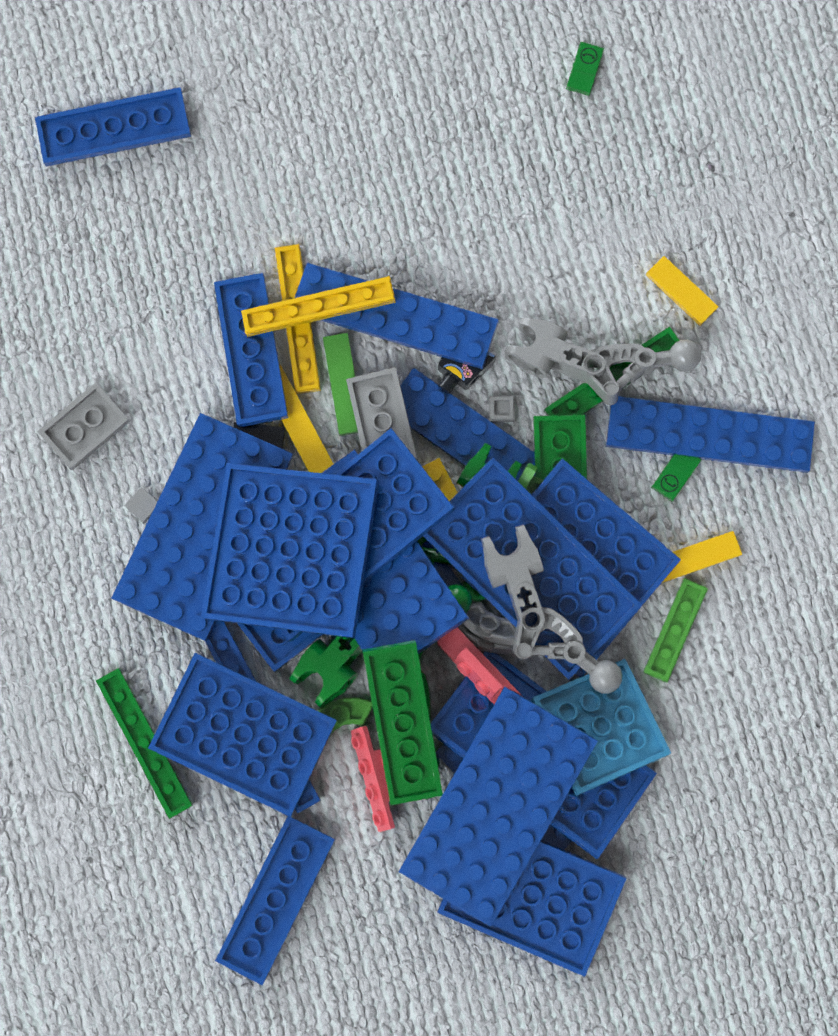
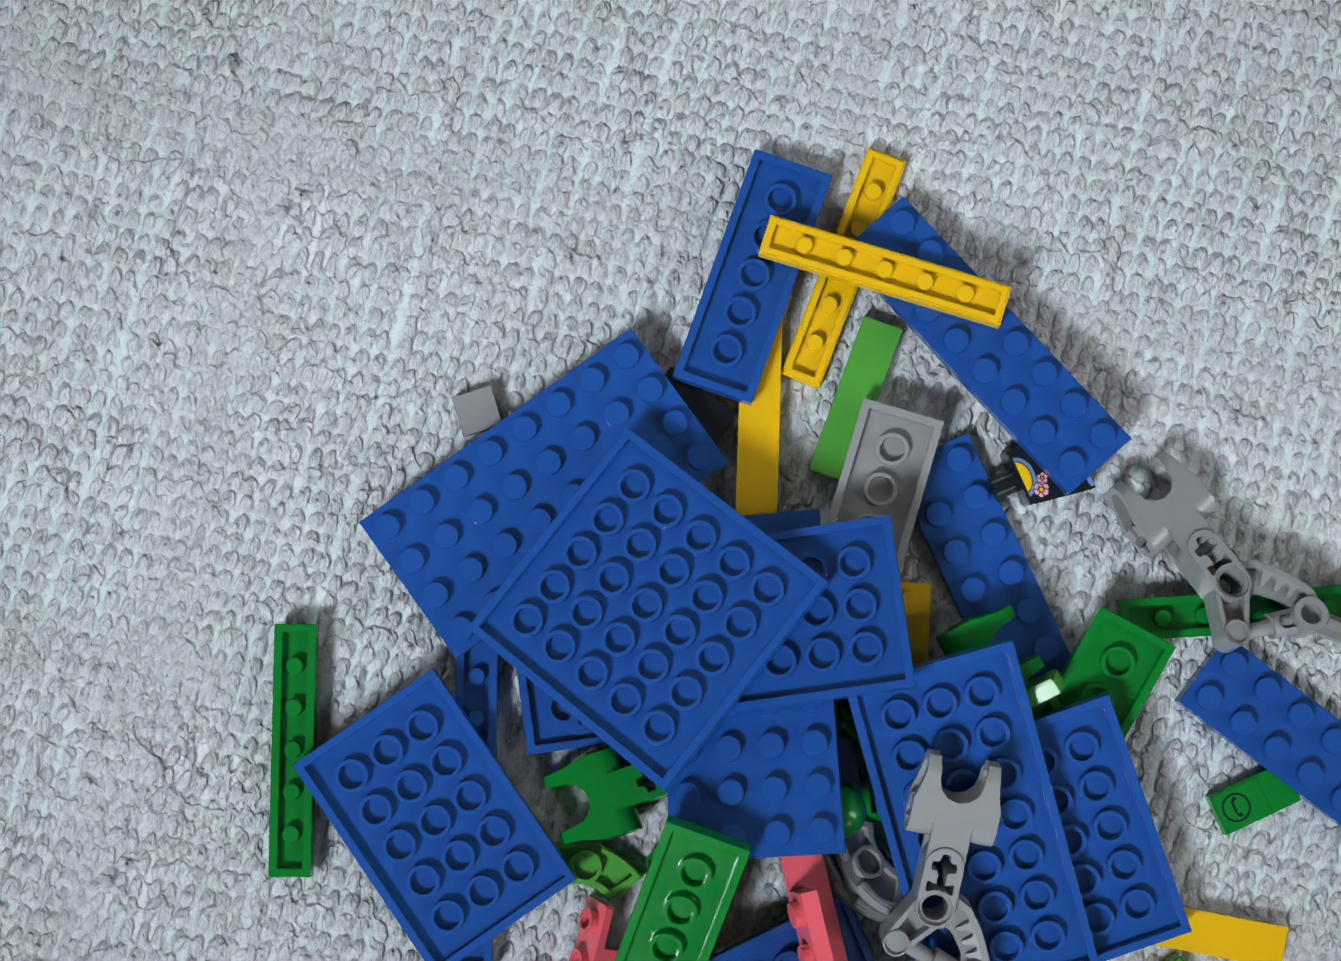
camera: 25 degrees right, 5 degrees up
light grey plate [37,382,130,470] -> none
light grey tile [489,395,515,423] -> none

